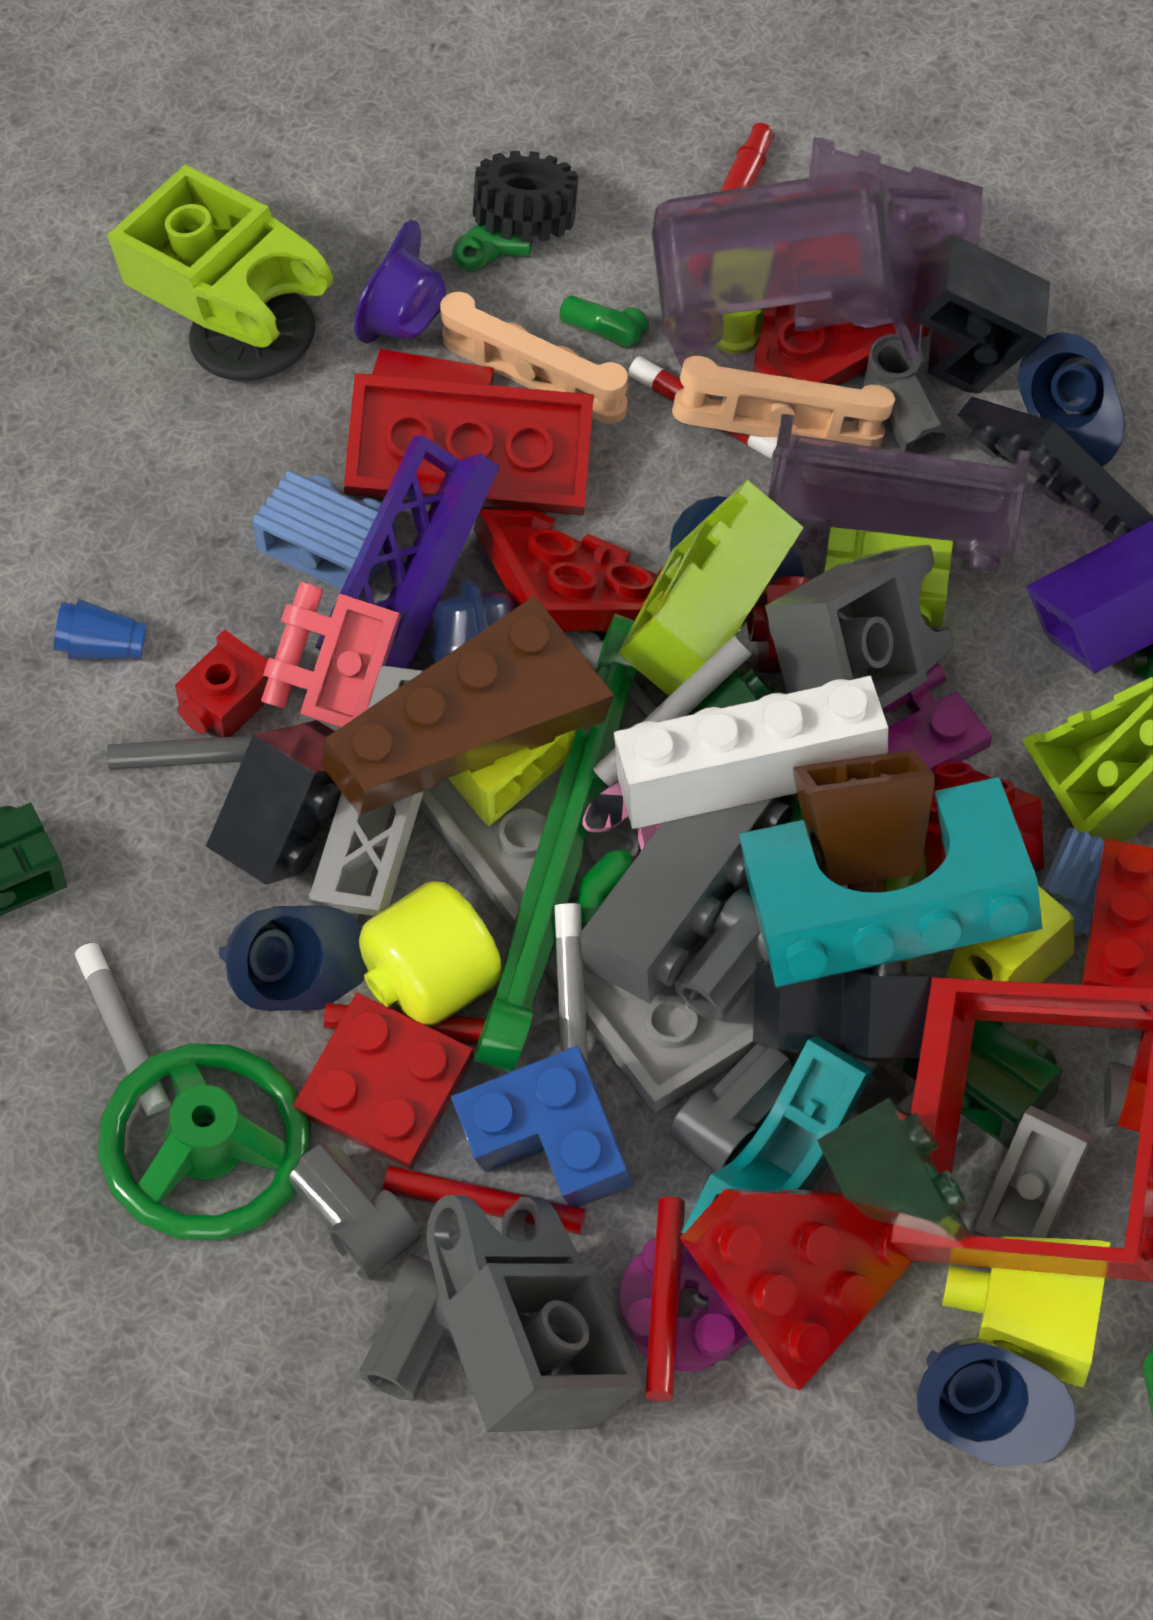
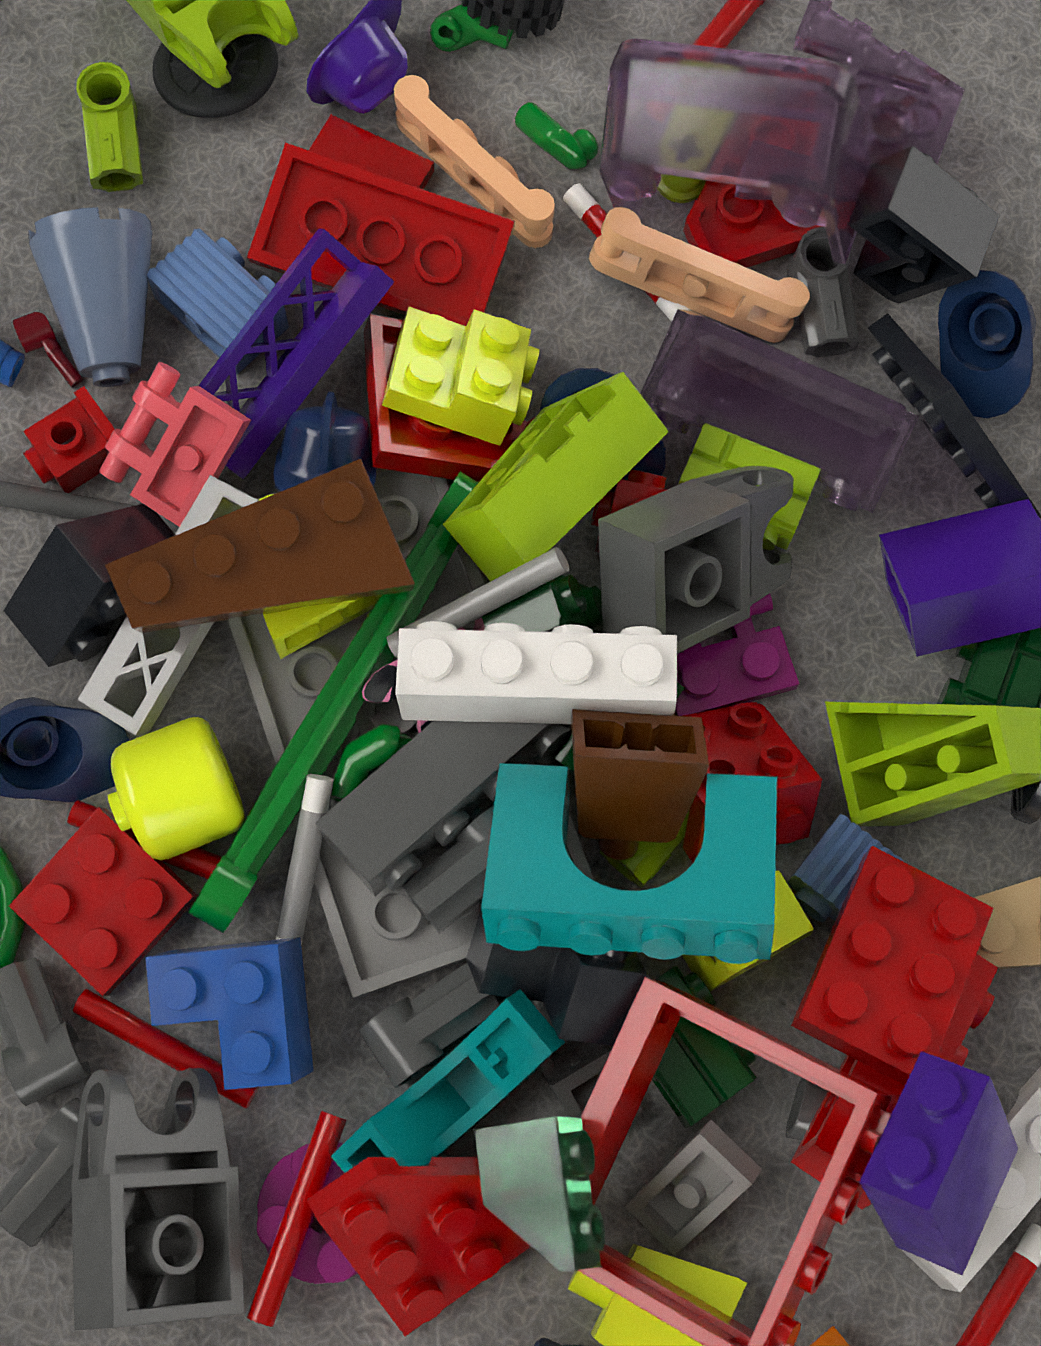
camera: 10 degrees right, 15 degrees up
none -> dark red hand [13,312,84,388]
none -> sand blue cone [28,207,153,387]
none -> lime piece [76,62,144,192]
none -> neon yellow plate [382,306,539,446]

